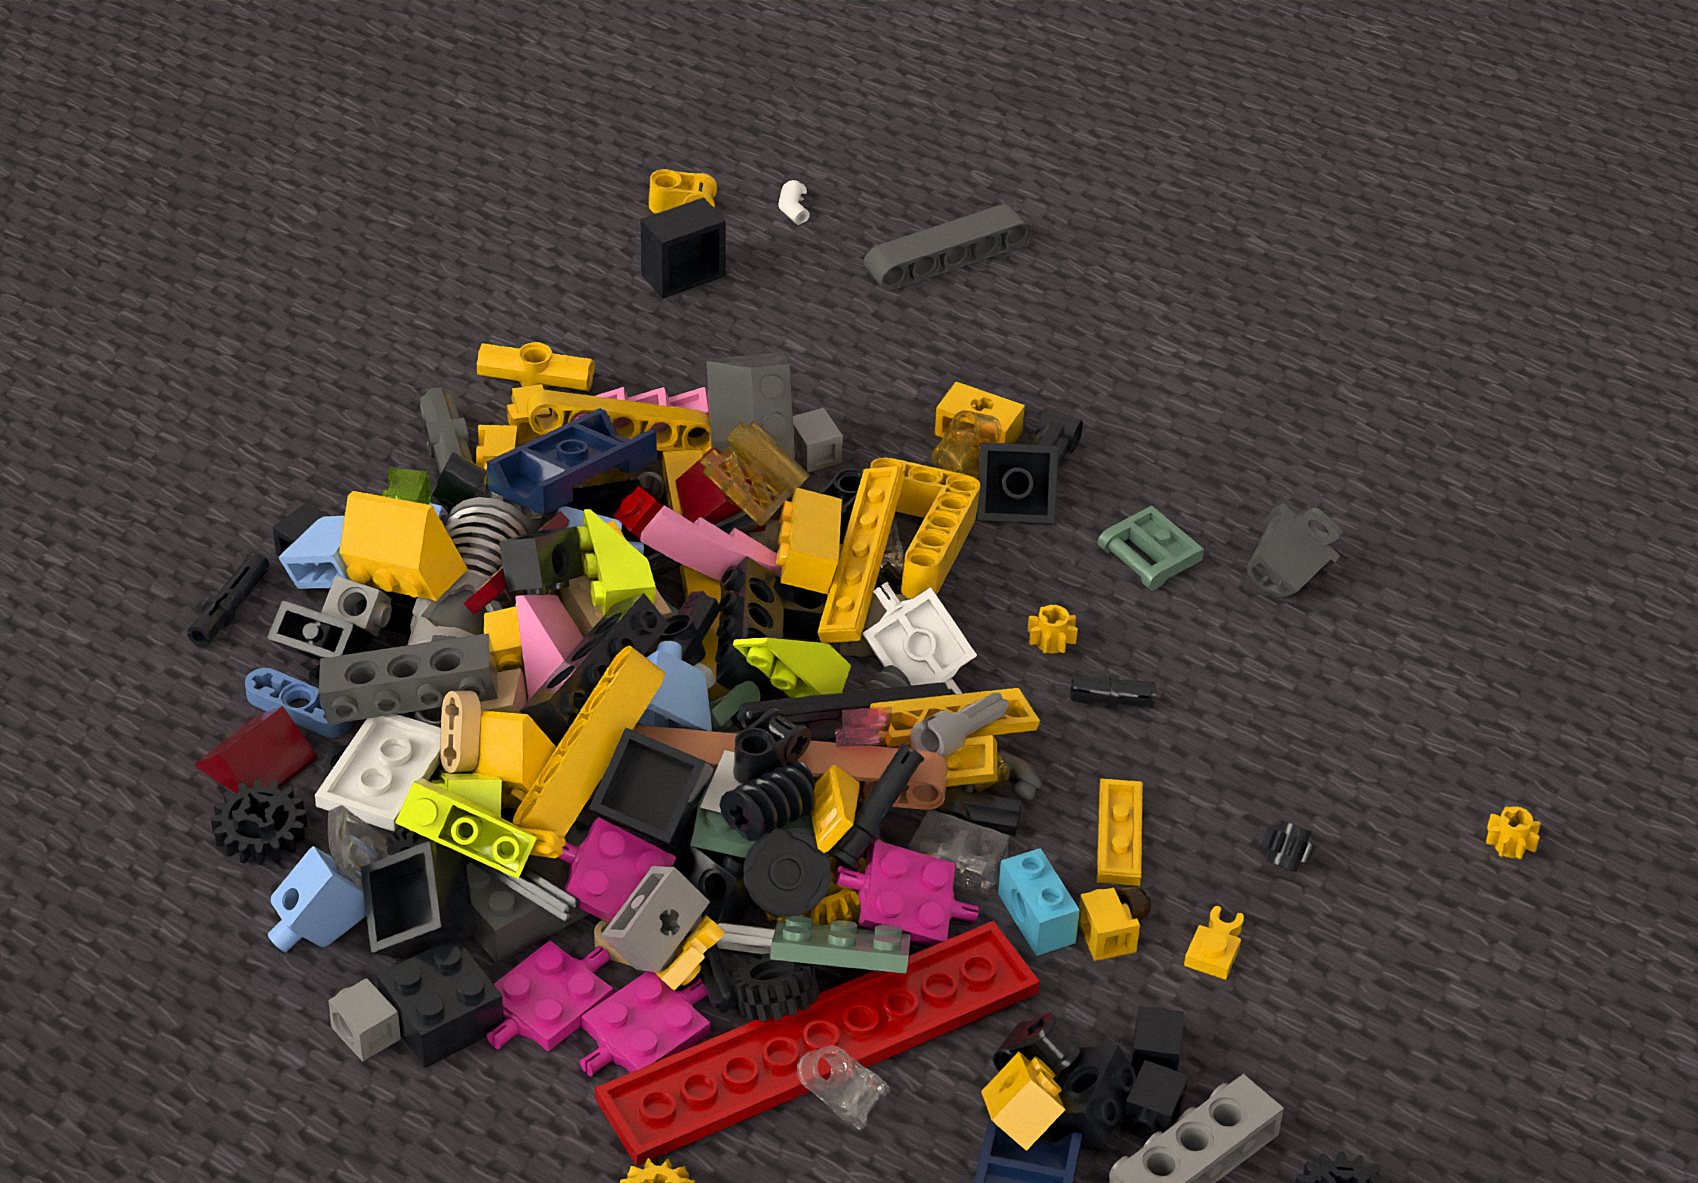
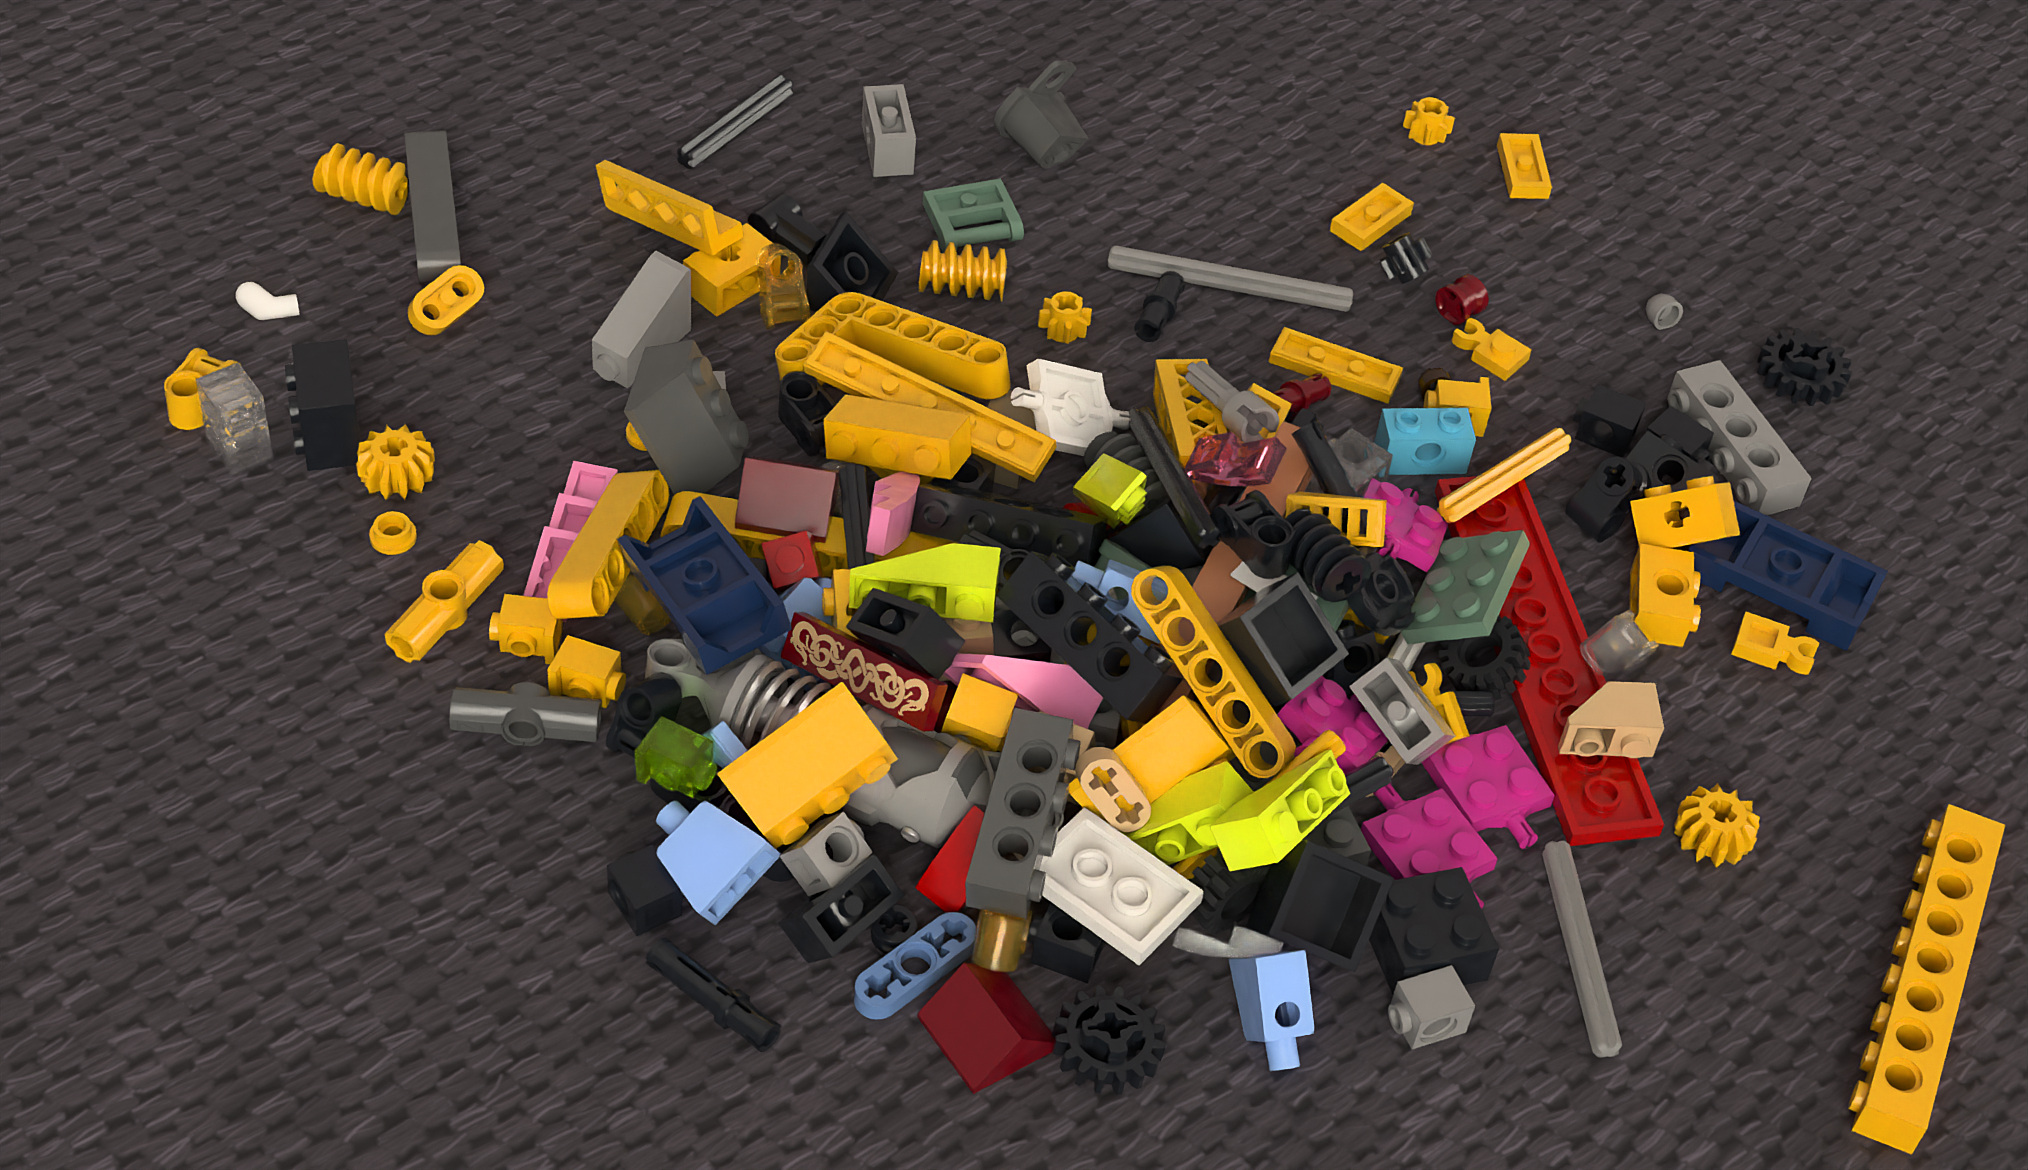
camera: 75 degrees left, 5 degrees up
clear yellow piece [701,421,810,526] -> none
none -> clear brick [196,362,273,475]
none -> yellow piece [312,143,409,215]
none -> yellow gear [356,424,435,500]
none -> yellow plate [369,511,417,555]
none -> yellow plate [407,265,484,335]
none -> light grey slope [592,251,691,388]
none -> yellow fence [596,160,744,256]
none -> axle [677,75,793,169]
none -> light grey brick [862,84,916,177]
none -> yellow piece [919,240,1007,302]
none -> clear yellow piece [972,909,1033,971]
none -> light grey axle [1108,246,1353,312]
none -> dark red pin [1271,373,1332,414]
none -> yellow plate [1330,183,1414,251]
none -> dark red wheel [1435,274,1489,325]
none -> yellow axle [1437,428,1572,523]
none -> yellow plate [1497,133,1552,199]
none -> light grey axle [1542,840,1622,1058]
none -> tan slope [1558,681,1664,758]
none -> yellow brick [1629,543,1701,647]
none -> light grey hinge [1645,293,1683,330]

